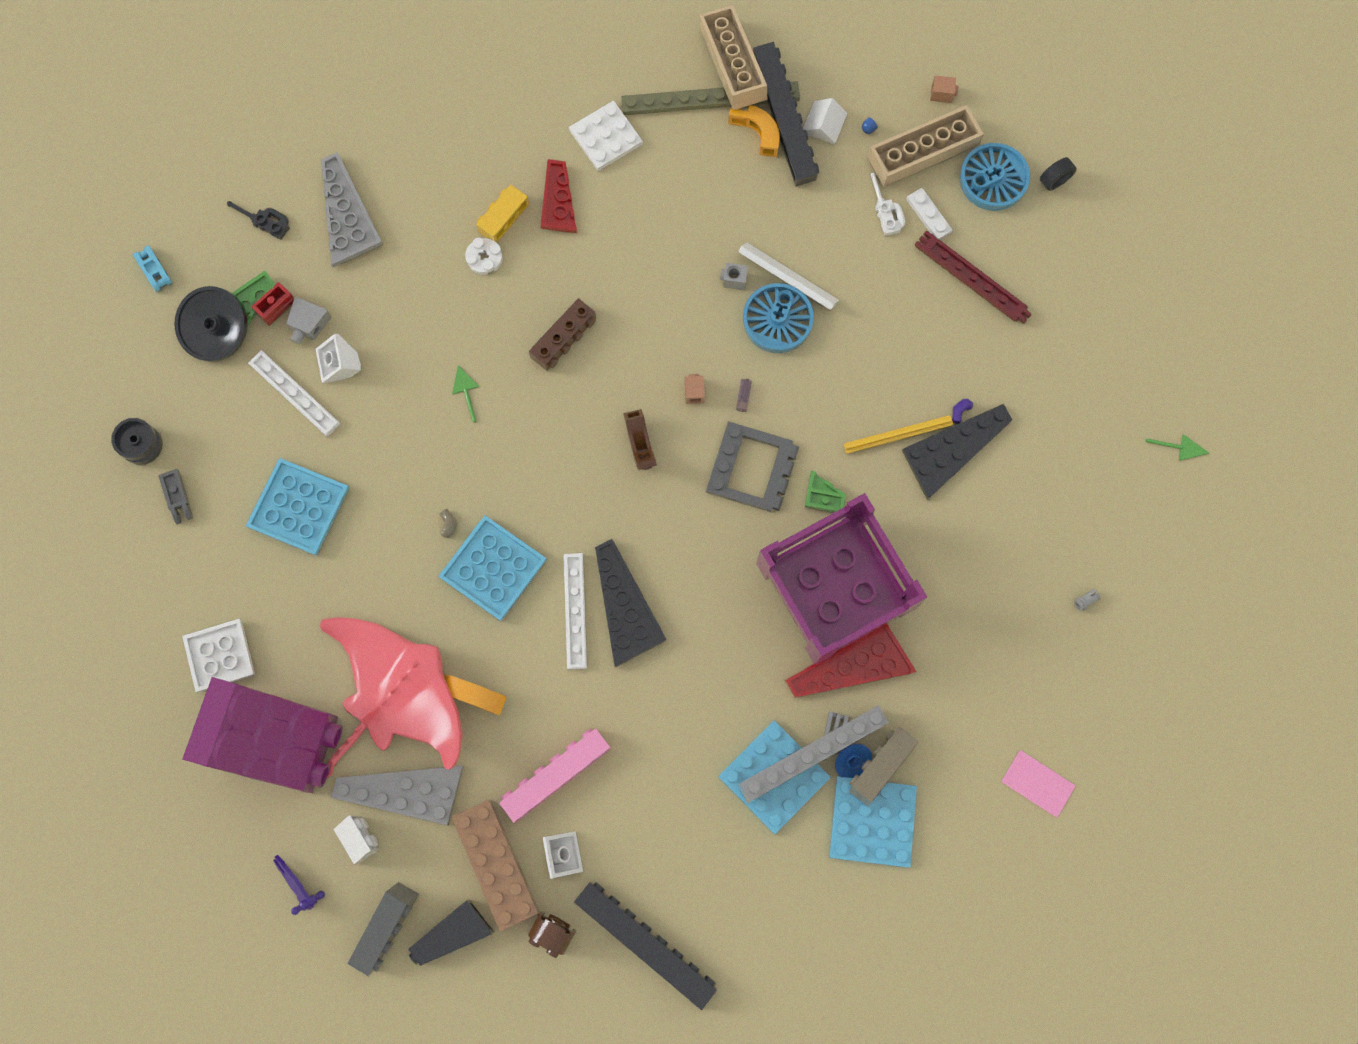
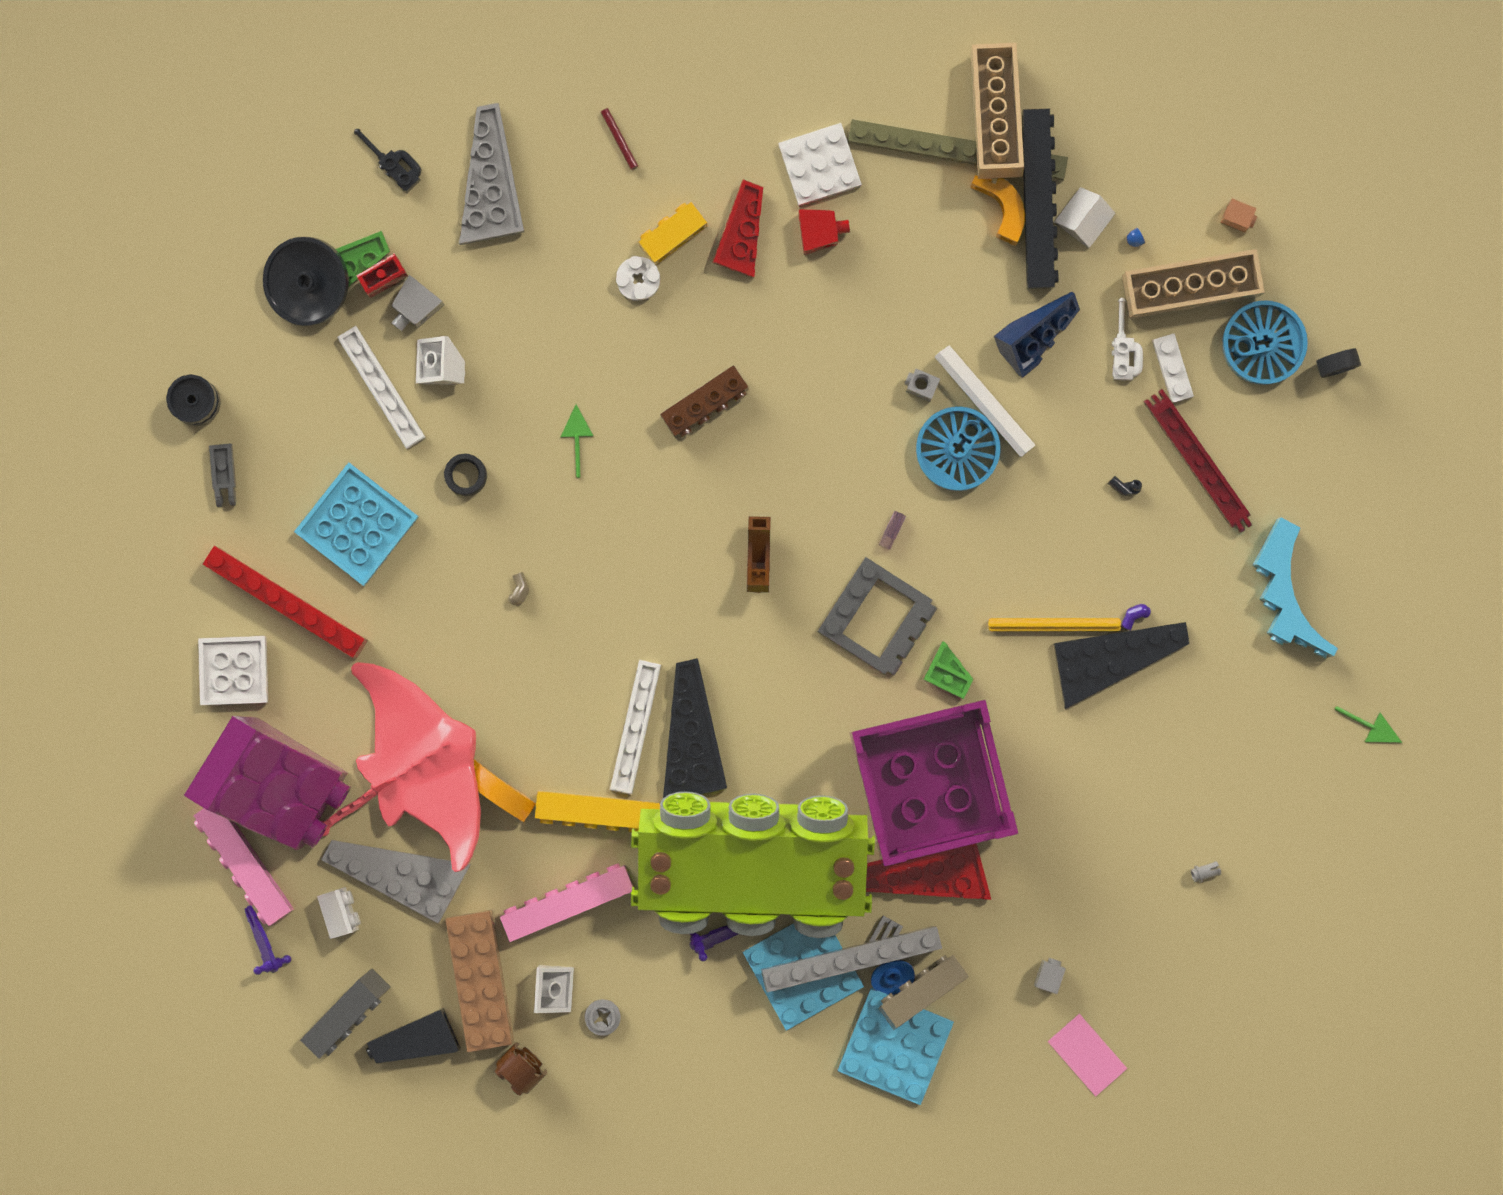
camera: 20 degrees right, 10 degrees up
medium azure plate [133,245,173,292] -> none
medium azure plate [438,515,547,622] -> none
black brick [574,882,717,1010] -> none
nougat brick [684,374,705,404] -> none
none -> bright pink brick [193,808,295,926]
none -> red brick [203,546,368,659]
none -> black tyre [444,453,487,496]
none -> yellow brick [535,791,660,832]
none -> light grey gear [585,999,621,1035]
none -> dark red bar [601,108,638,170]
none -> lime piece [631,792,875,938]
none -> dark purple piece [689,925,738,962]
none -> red torso [798,209,850,255]
none -> dark blue wedge [994,292,1080,378]
none -> light grey brick [1034,958,1066,994]
none -> black arm [1108,476,1142,496]
none -> medium azure arch [1252,517,1338,658]

